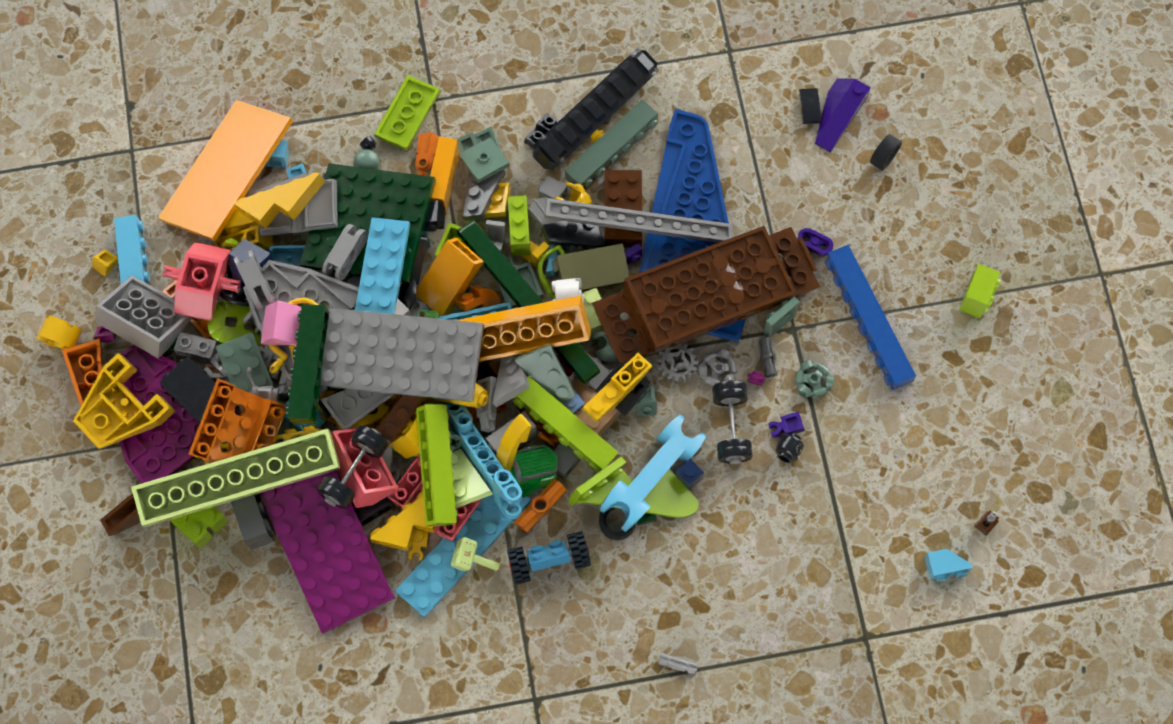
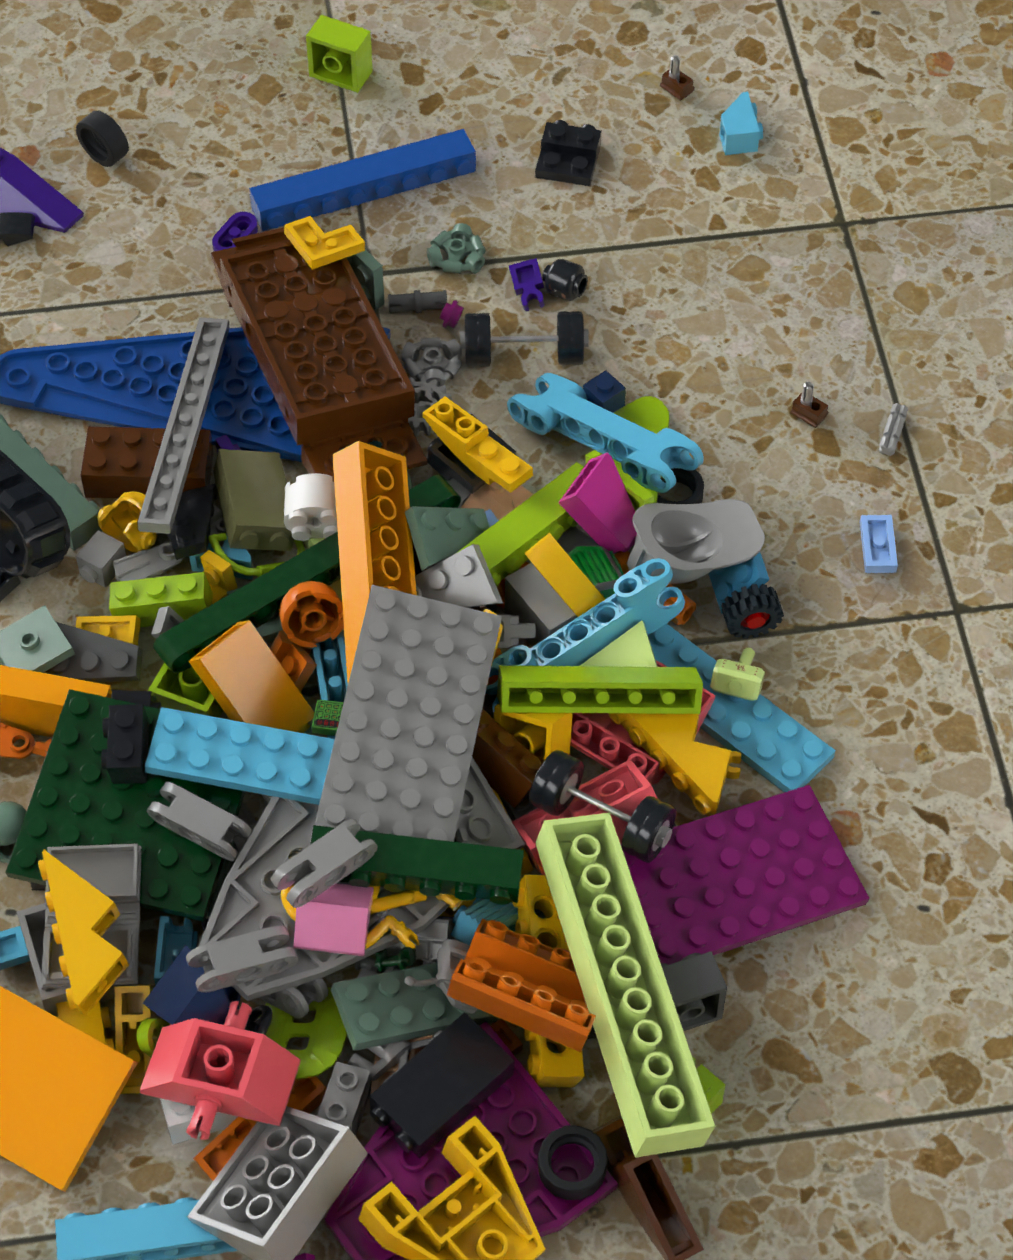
camera: 90 degrees left, 15 degrees down
none -> black brick [101,704,149,784]
none -> light grey piece [271,819,377,908]
none -> orange cylinder [279,581,344,648]
none -> yellow plate [284,216,365,270]
none -> dark green piece [374,947,416,973]
none -> black plate [535,120,602,186]
none -> black tyre [538,1125,608,1200]
none -> dark pink slope [558,452,637,554]
none -> light grey piece [626,499,765,584]
none -> reddish brown piece [790,381,829,428]
none -> light blue plate [860,515,898,573]

